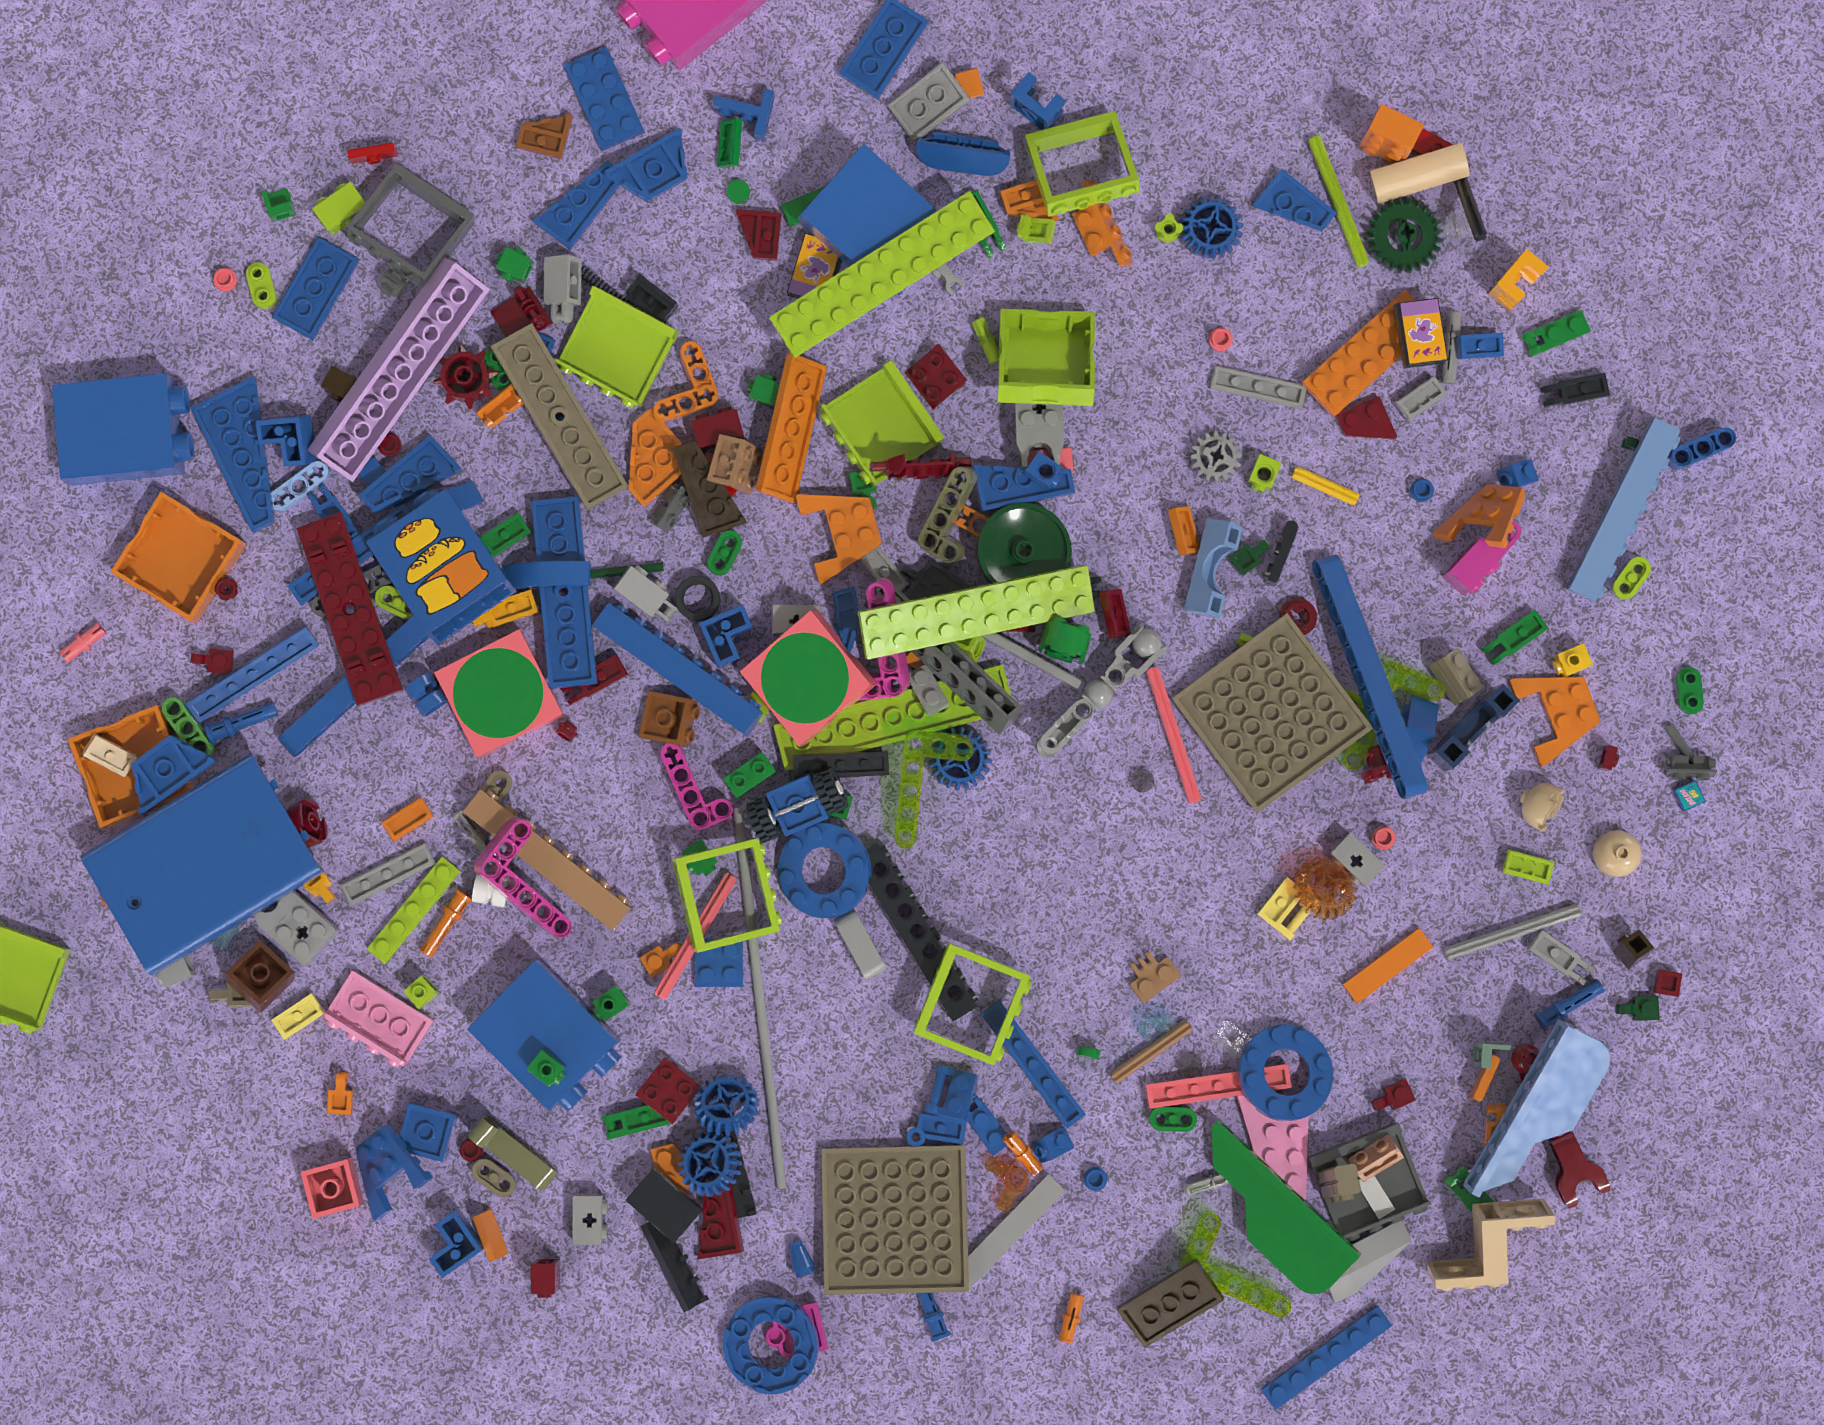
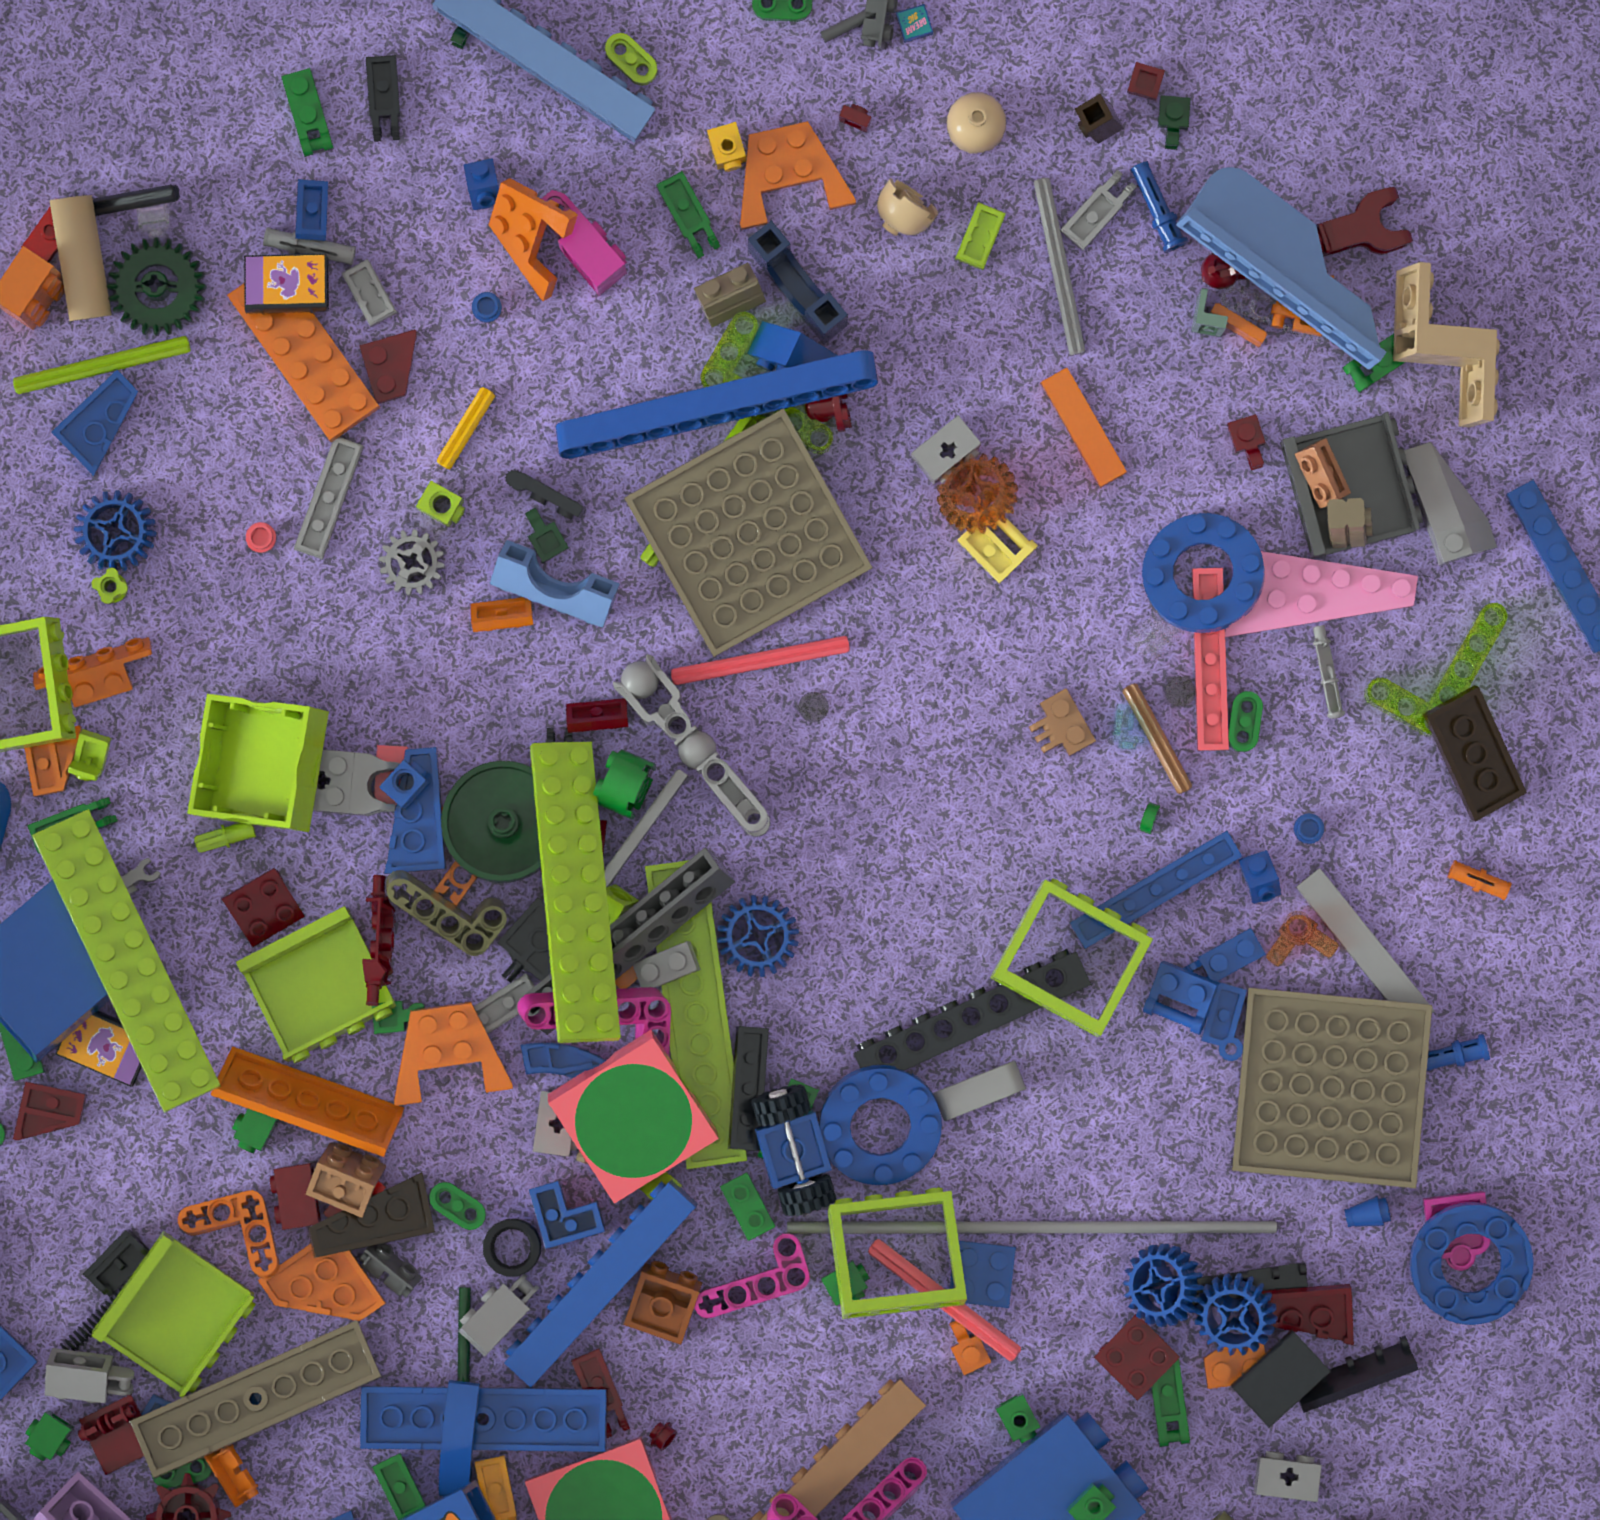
camera: 85 degrees left, 0 degrees up
clear neon green beam [895,730,974,849] -> none
orange pin [1002,1130,1043,1176] -> none
green piece [1211,1119,1362,1294] -> none
dark red gear [1279,598,1317,635] -> none
white sticker [1359,1176,1395,1219] -> none
coral plate [1371,826,1396,850] -> none
light orange panel [1488,249,1549,312] -> none

